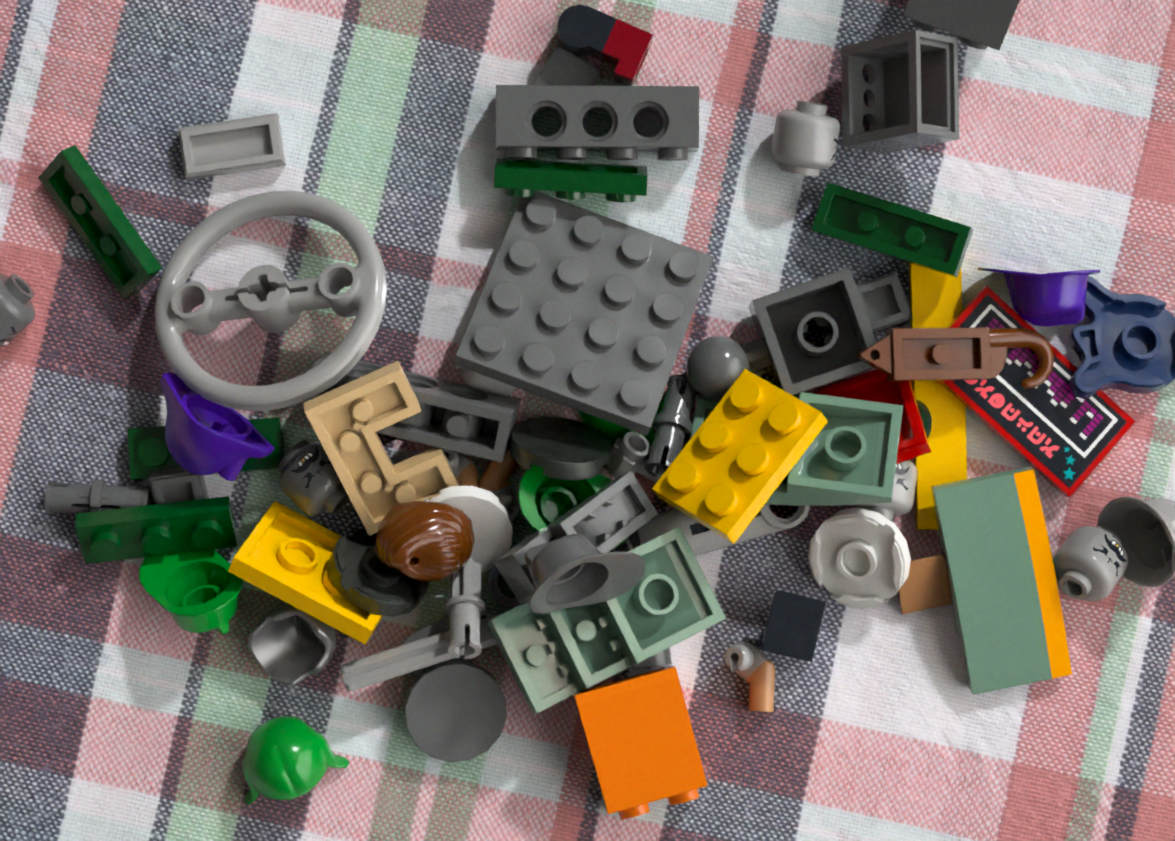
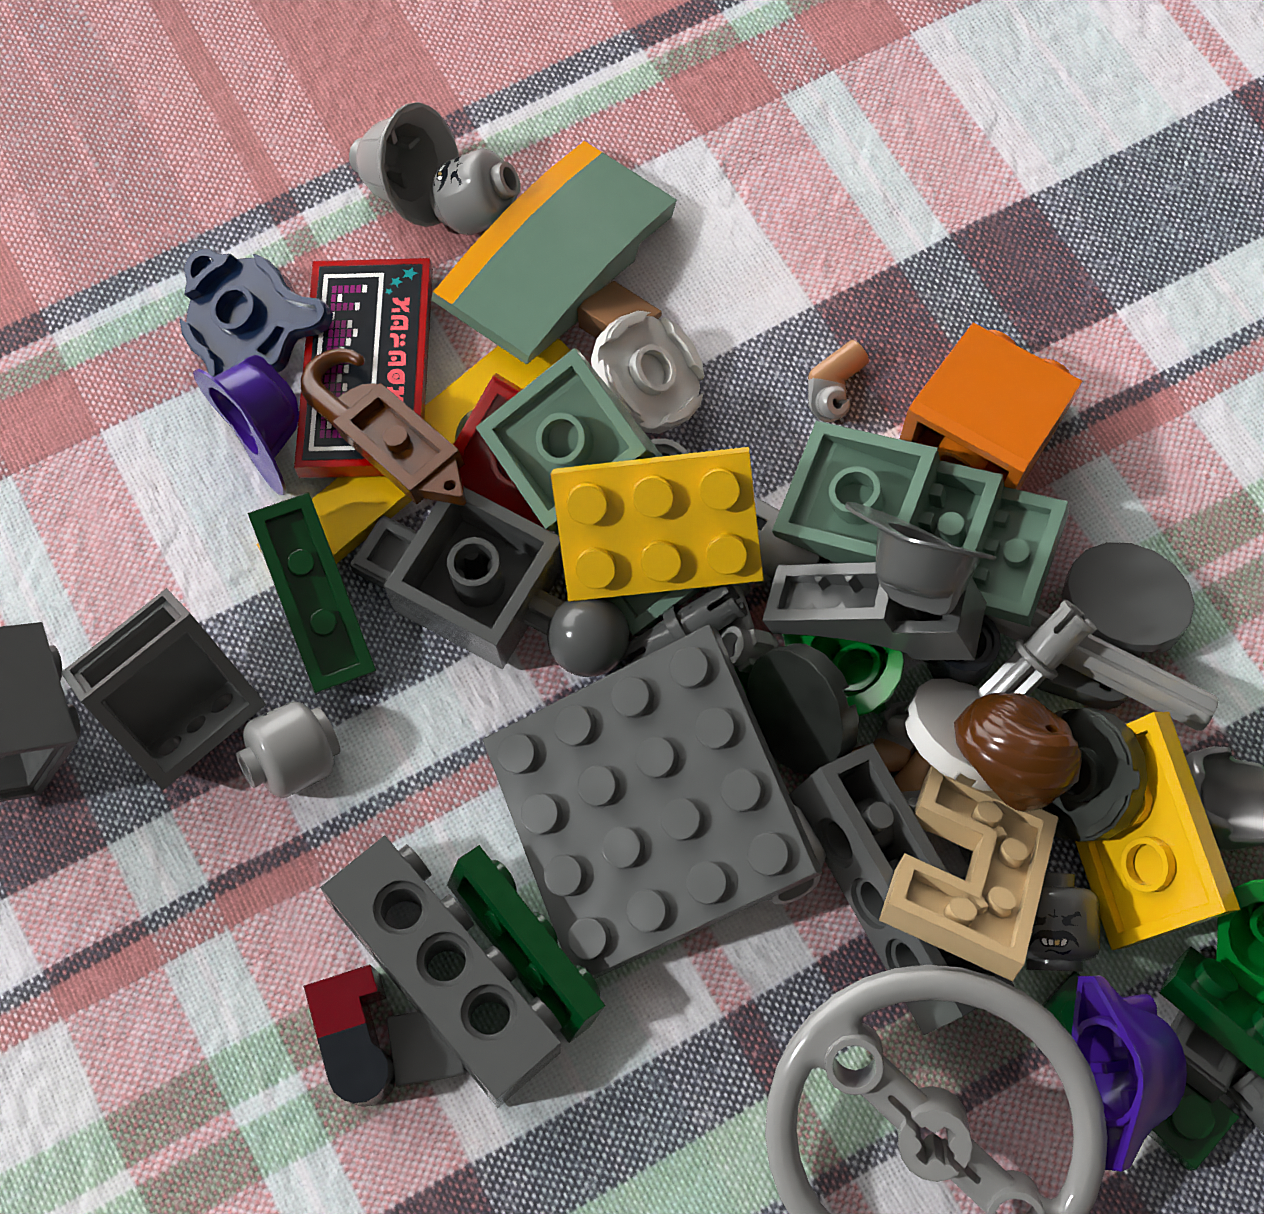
camera: 125 degrees left, 15 degrees down
black panel [759,591,826,662] -> none

